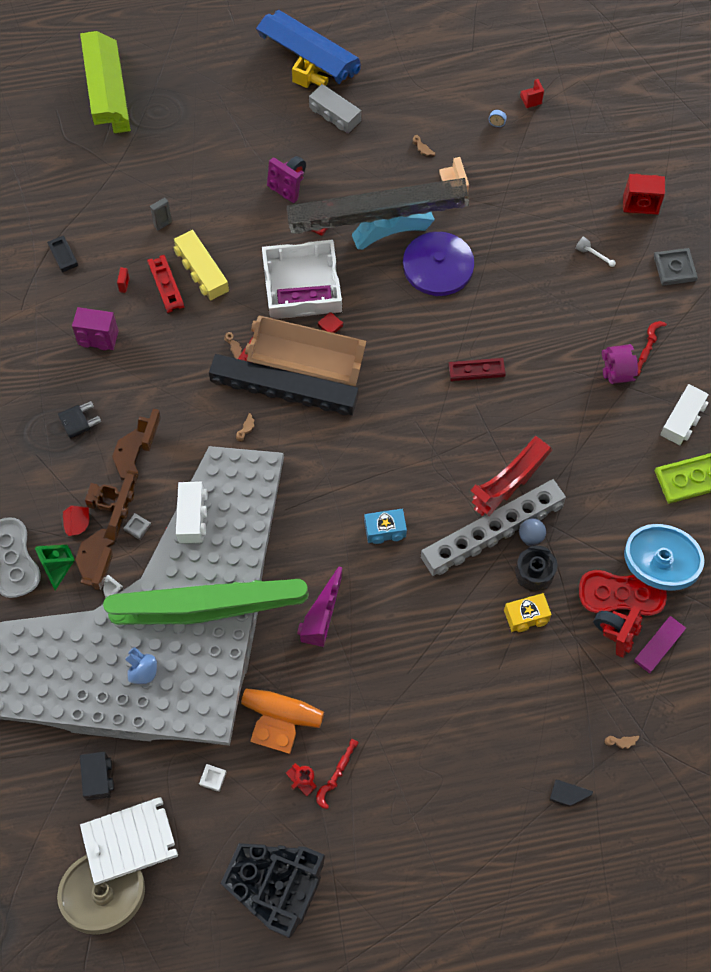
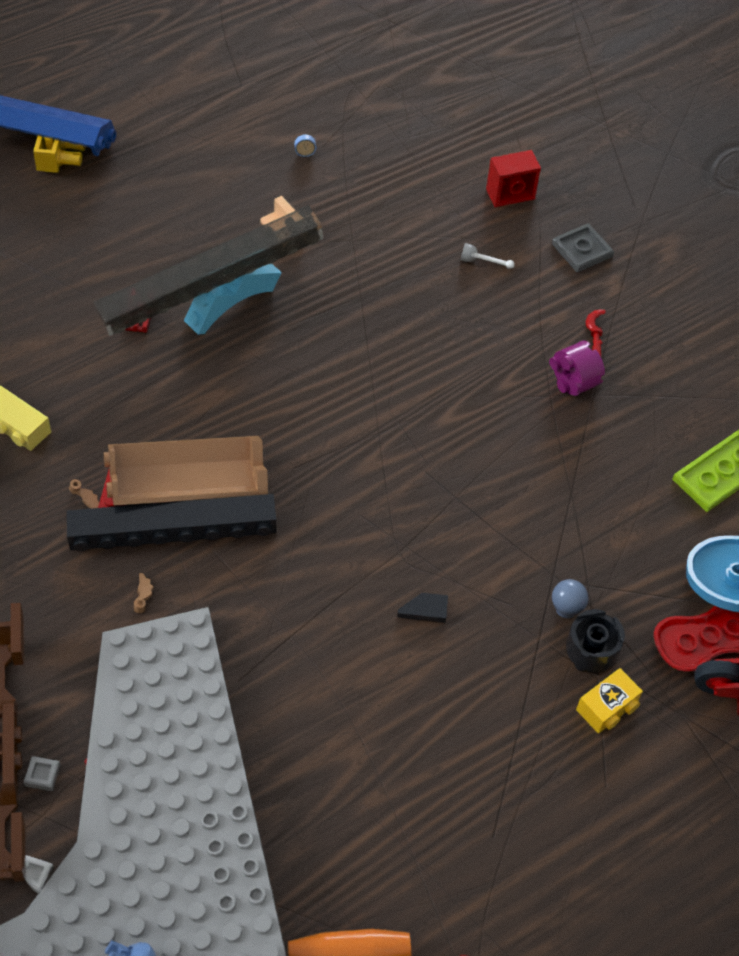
camera: 25 degrees left, 10 degrees down
bright green piece [103,579,309,625] -> none
white brick [176,481,208,543] -> none
white tile [262,240,342,319] -> none
magenta plate [267,156,306,203] -> none
magenta tile [277,285,332,304] -> none
magenta wedge [297,567,343,647] -> none
light grey brick [309,84,361,133] -> none
red tile [318,312,343,333] -> none
dark azure brick [364,509,407,544] -> none
dark purple dish [403,232,474,296] -> none
medium nougat piece [413,135,435,157] -> none
light grey brick [421,479,566,576] -> none
dark red tile [448,358,506,381] -> none
red arch [470,435,552,517] -> none
red panel [520,79,544,108] -> none
white brick [660,384,709,445] -> none
none -> black tile [397,593,448,623]

